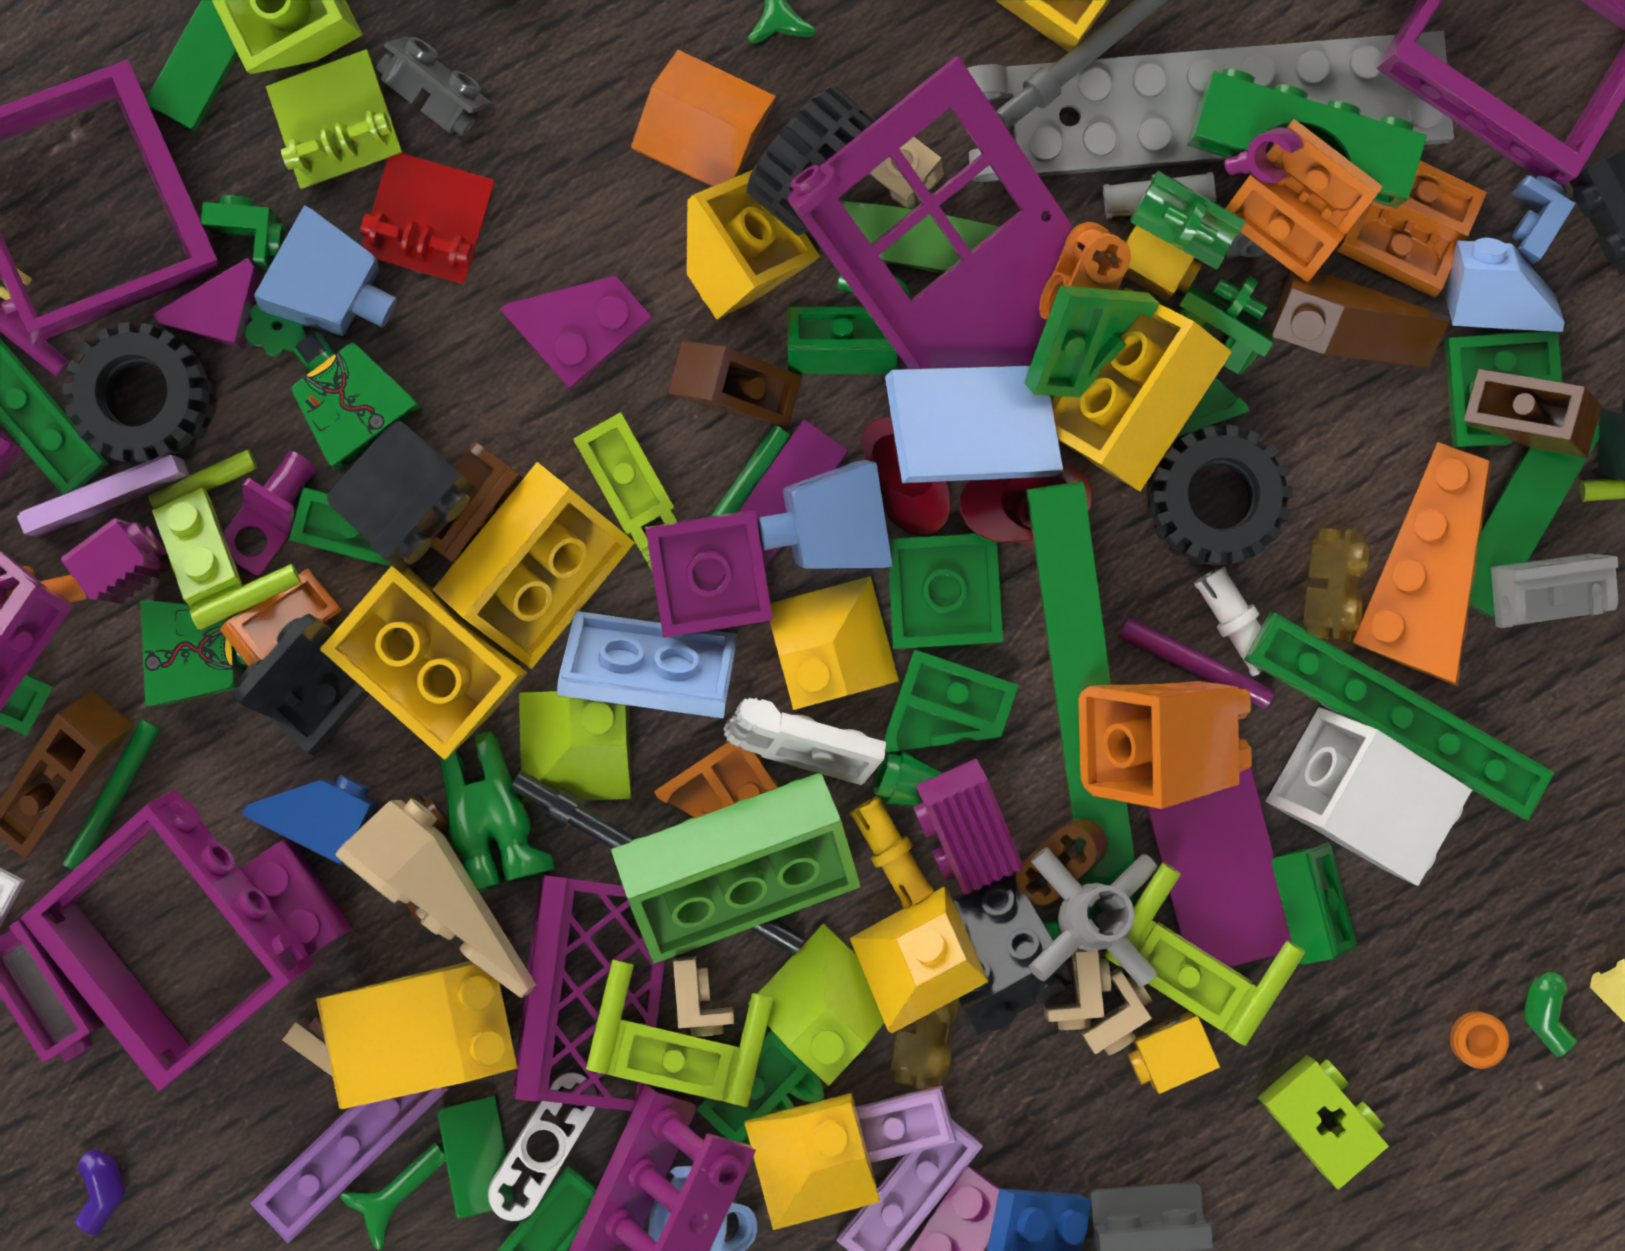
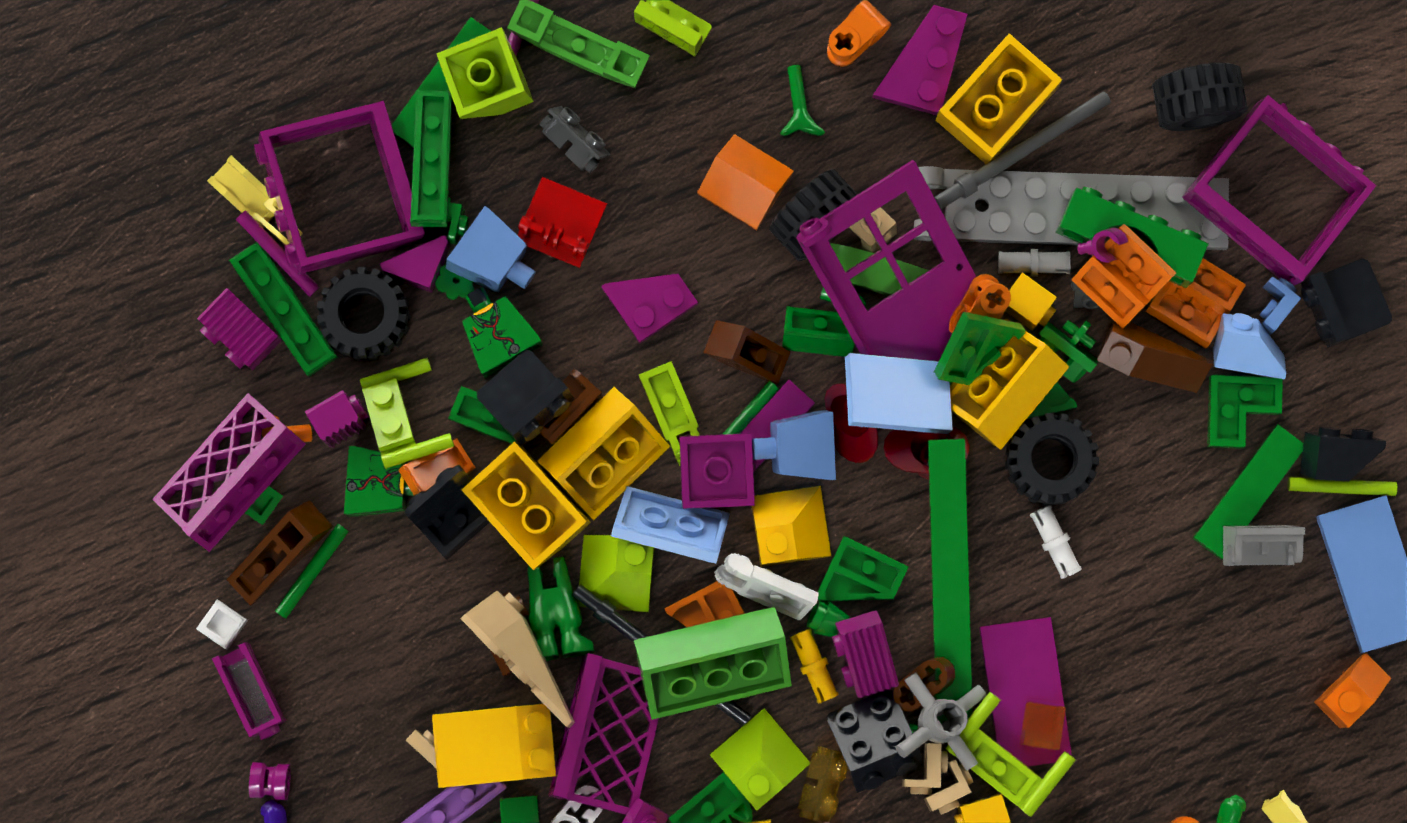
camera: 10 degrees right, 5 degrees down
lavender tile [17,454,190,537] -> none
magenta window [20,789,316,1091] -> none
magenta bracket [223,451,316,578] -> none
magenta brick [239,839,352,957] -> none
blue slope [241,774,378,864] -> none
lime hinge [266,49,403,189] -> none
lime plate [586,960,774,1107] -> none
tan bracket [673,955,734,1037] -> none
yellow slope [687,170,820,319] -> none
yellow slope [850,886,989,1034] -> none
green plate [888,534,1003,649] -> none
orange hips [1078,681,1252,809] -> none
magenta bar [1118,617,1275,709] -> none
green hips [1130,171,1246,270] -> none
green tile [1244,612,1554,820] -> none
white slope [1265,707,1472,886] -> none
green slope [1271,842,1357,965] -> none
clear yellow hinge [1302,528,1369,643] -> none
orange wing [1353,442,1492,686] -> none
slope [1464,369,1602,458] -> none
none -> magenta wheel [249,762,291,800]
none -> green tile [410,90,452,227]
none -> clear orange panel [1019,702,1066,750]

